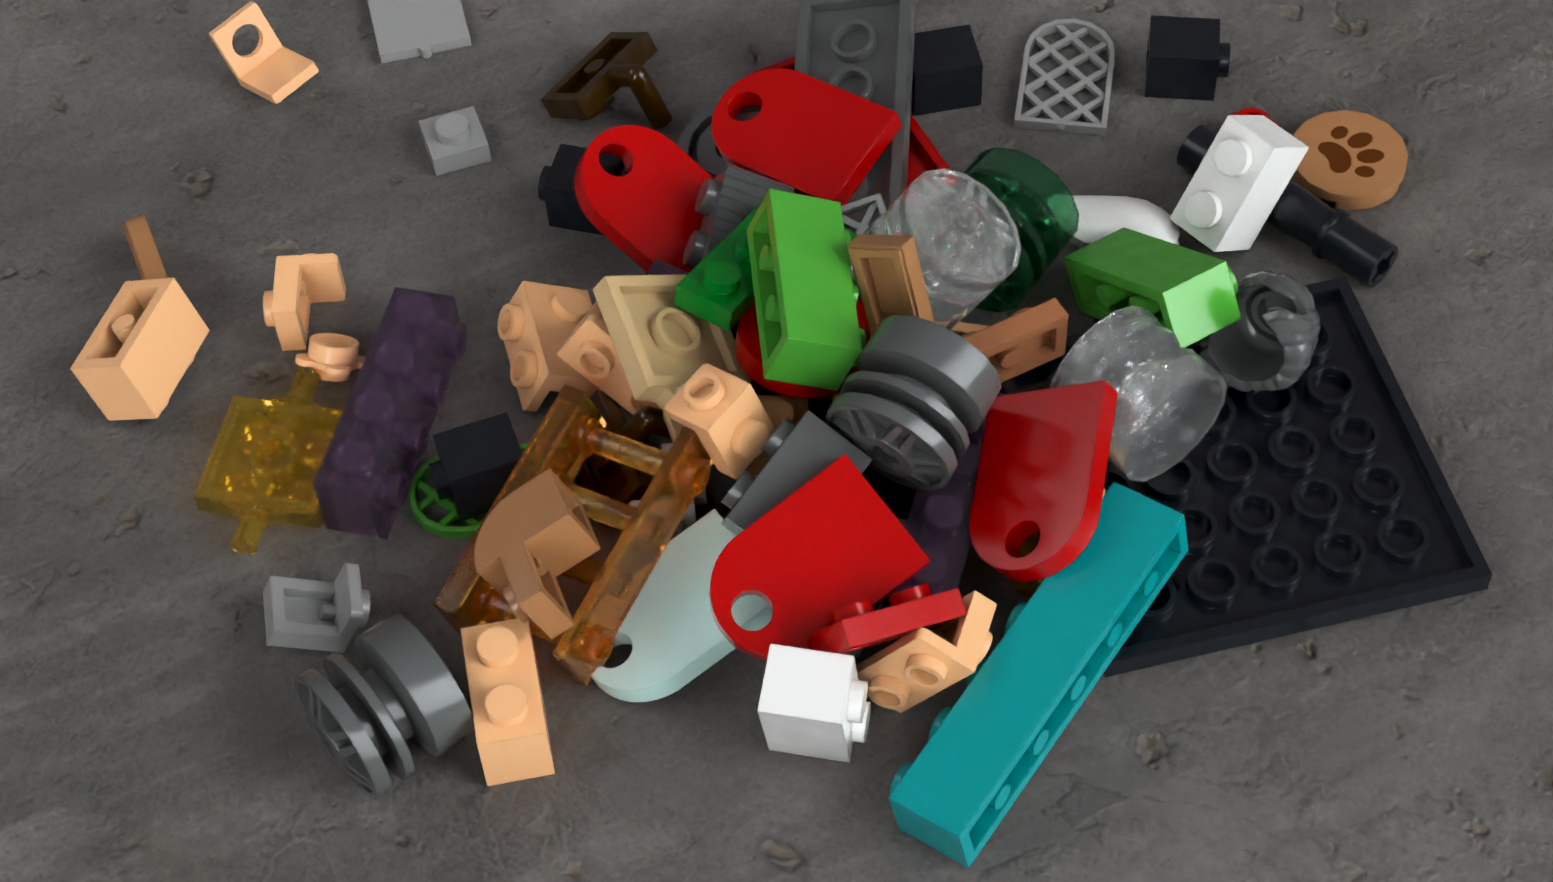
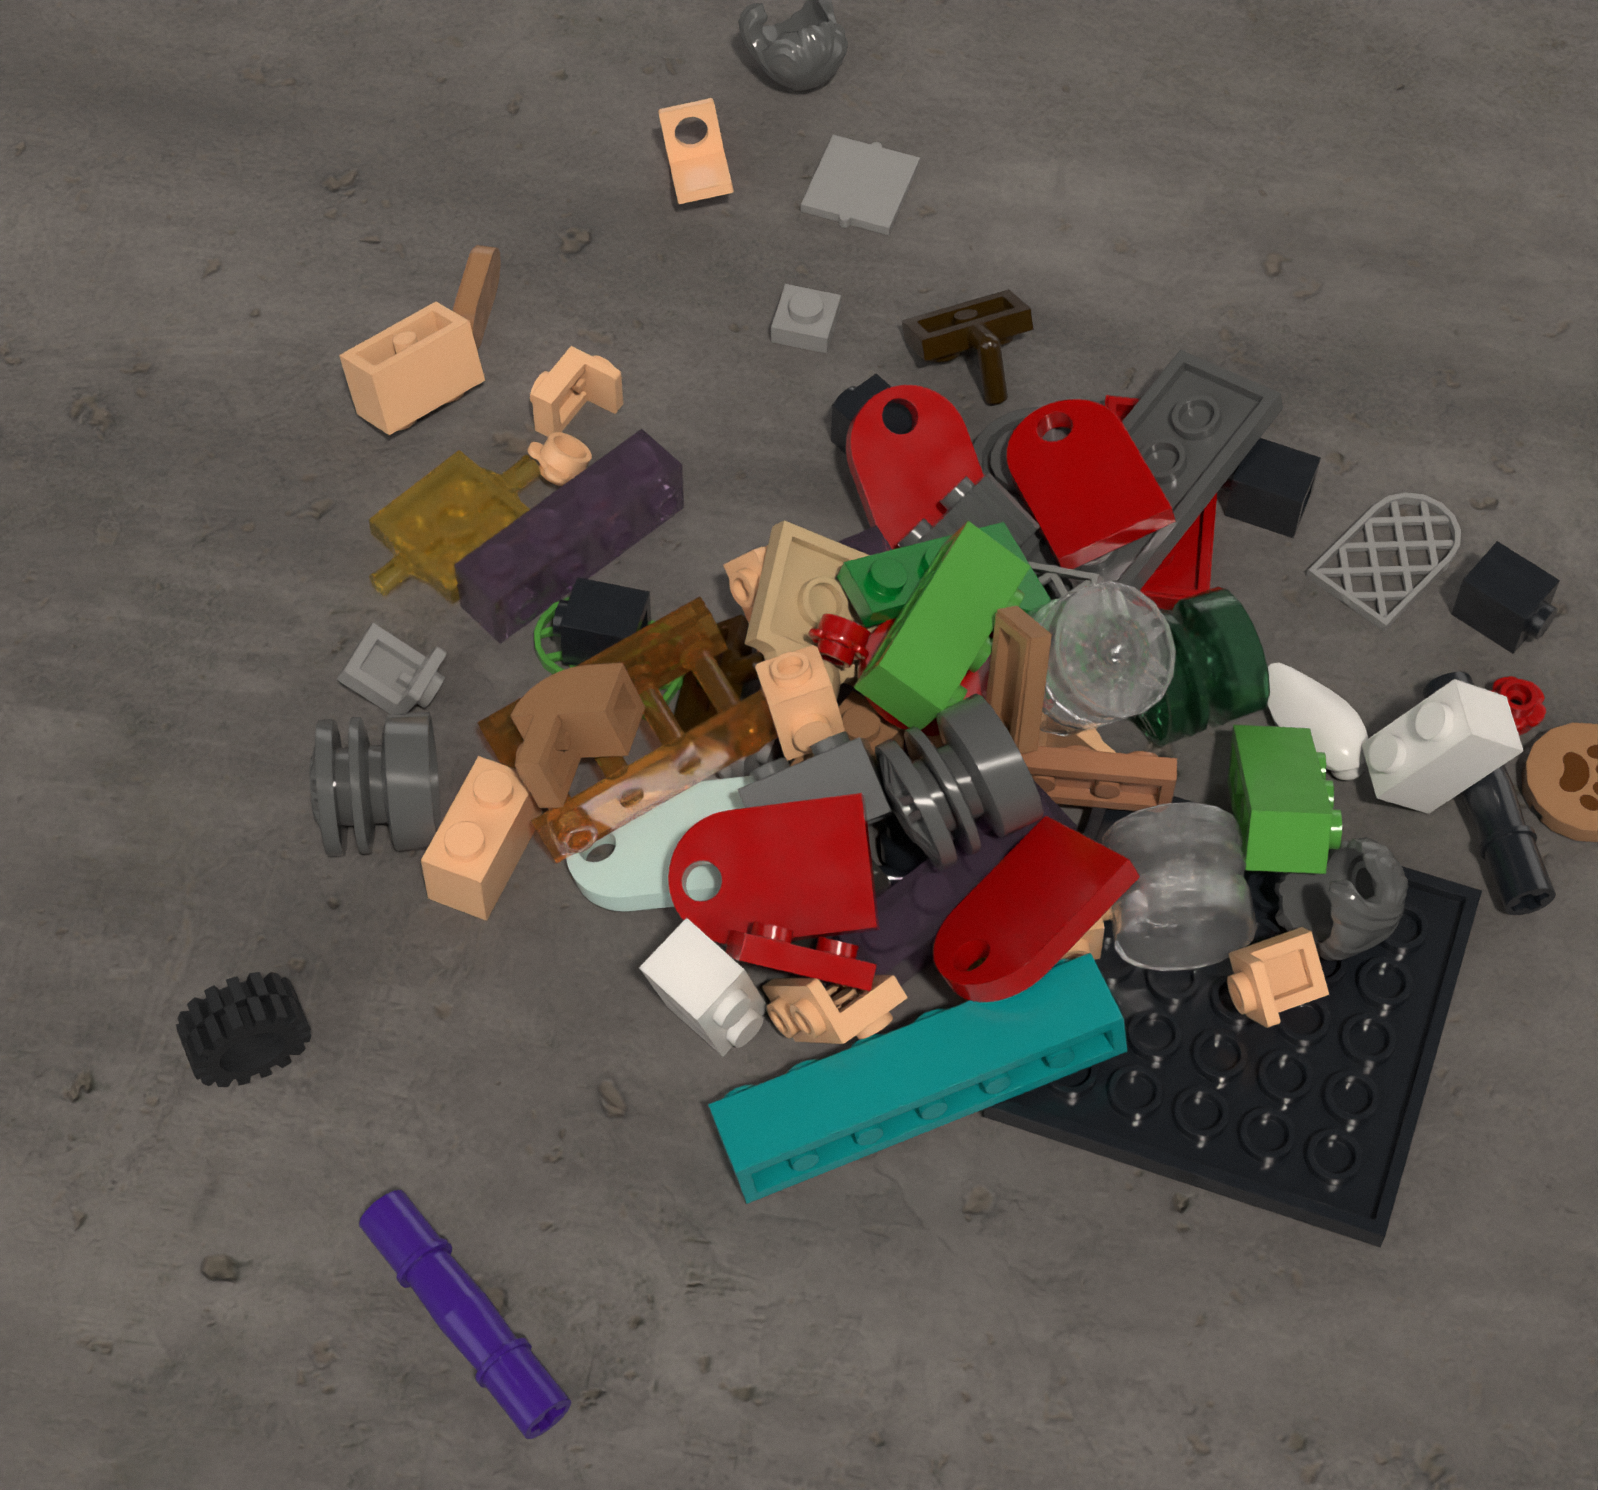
camera: 30 degrees right, 5 degrees up
light nougat bracket [497,281,602,412] -> none
none -> red plate [808,613,871,668]
none -> light nougat bracket [1227,927,1329,1028]

